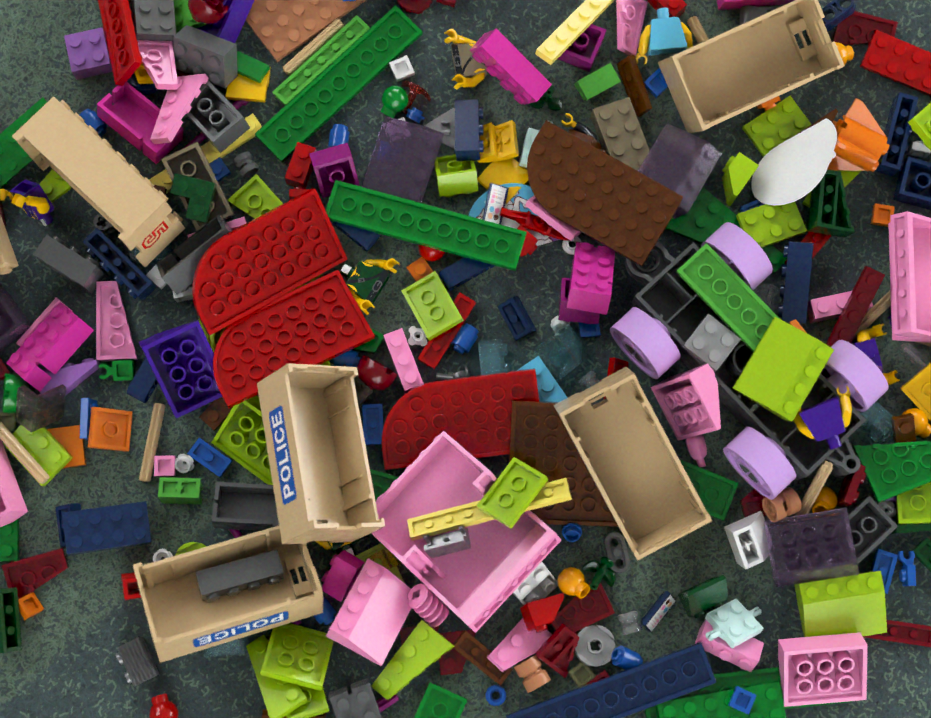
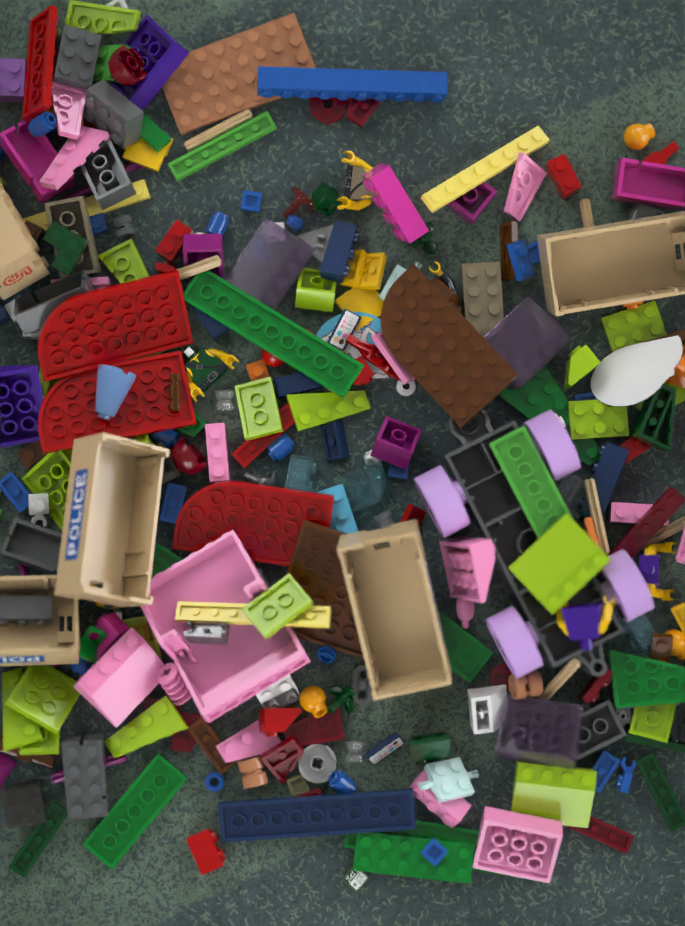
camera: 20 degrees right, 5 degrees up
green plate [255,5,422,163] -> none
green piece [380,85,409,118] -> none
white plate [389,56,415,82] -> none
white plate [408,326,427,347] -> none
dark pink piece [567,242,615,315] -> none
bright green hinge [574,63,621,101] -> none
medium azure torso [635,8,693,64] -> none
light grey plate [682,314,741,372] -> none
light orange piece [812,486,838,518] -> none
none -> blue brick [28,111,57,137]
none -> white plate [28,493,49,527]
none -> green bracket [79,625,107,664]
none -> medium blue cone [95,364,136,420]
none -> reddish brown axle [170,374,181,412]
none -> tan axle [176,255,221,280]
none -> clear wheel [215,390,234,411]
none -> blue plate [241,190,263,213]
none -> lime wing [286,390,371,432]
none -> dark green panel [311,182,340,216]
none -> blue plate [506,239,534,281]
none -> tan axle [584,478,610,554]

